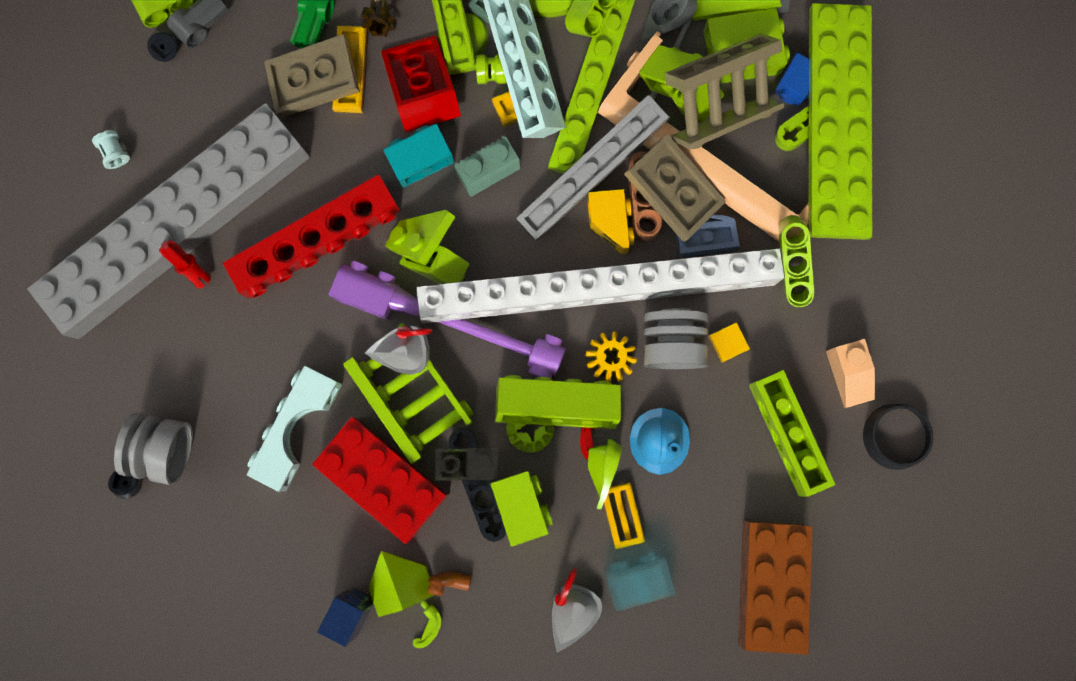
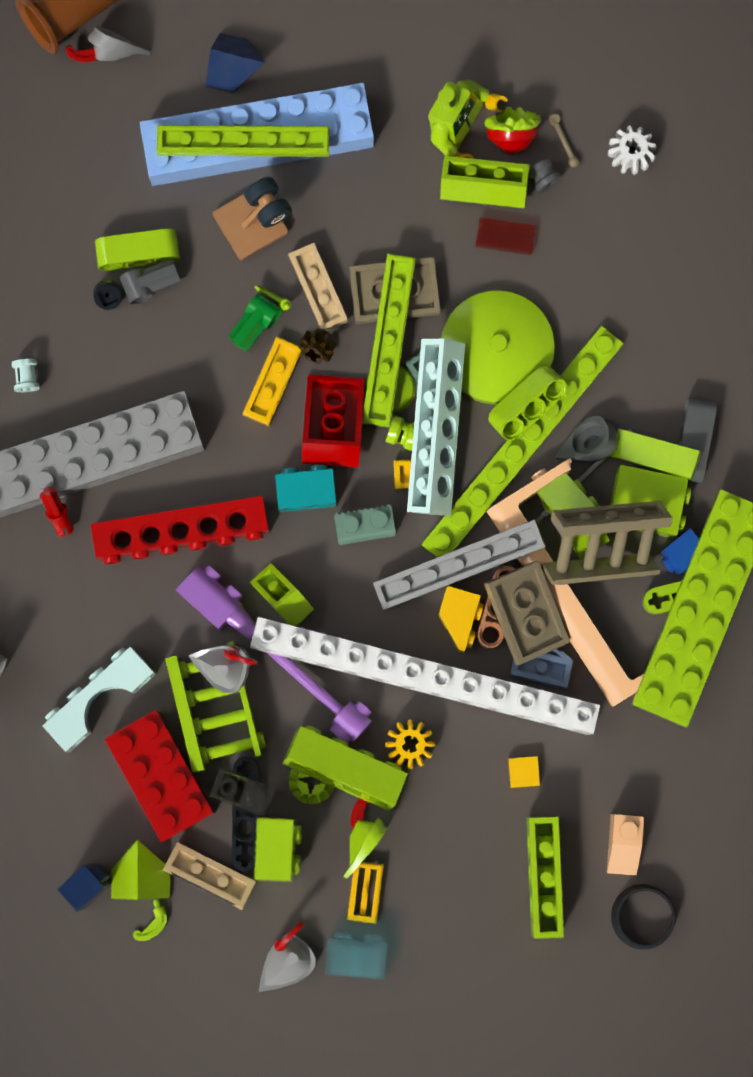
camera: 15 degrees right, 0 degrees up
dark tan plate [264,34,360,118] -> none
lime wing [384,210,455,266] -> none
dark orange arm [427,571,472,596] -> none
dark azure helmet [629,408,690,475] -> none
light grey wheel [644,308,708,369] -> none
dark orange brick [738,520,813,655] -> none
lime beam [778,215,814,307] -> none
none -> tan plate [163,842,256,910]

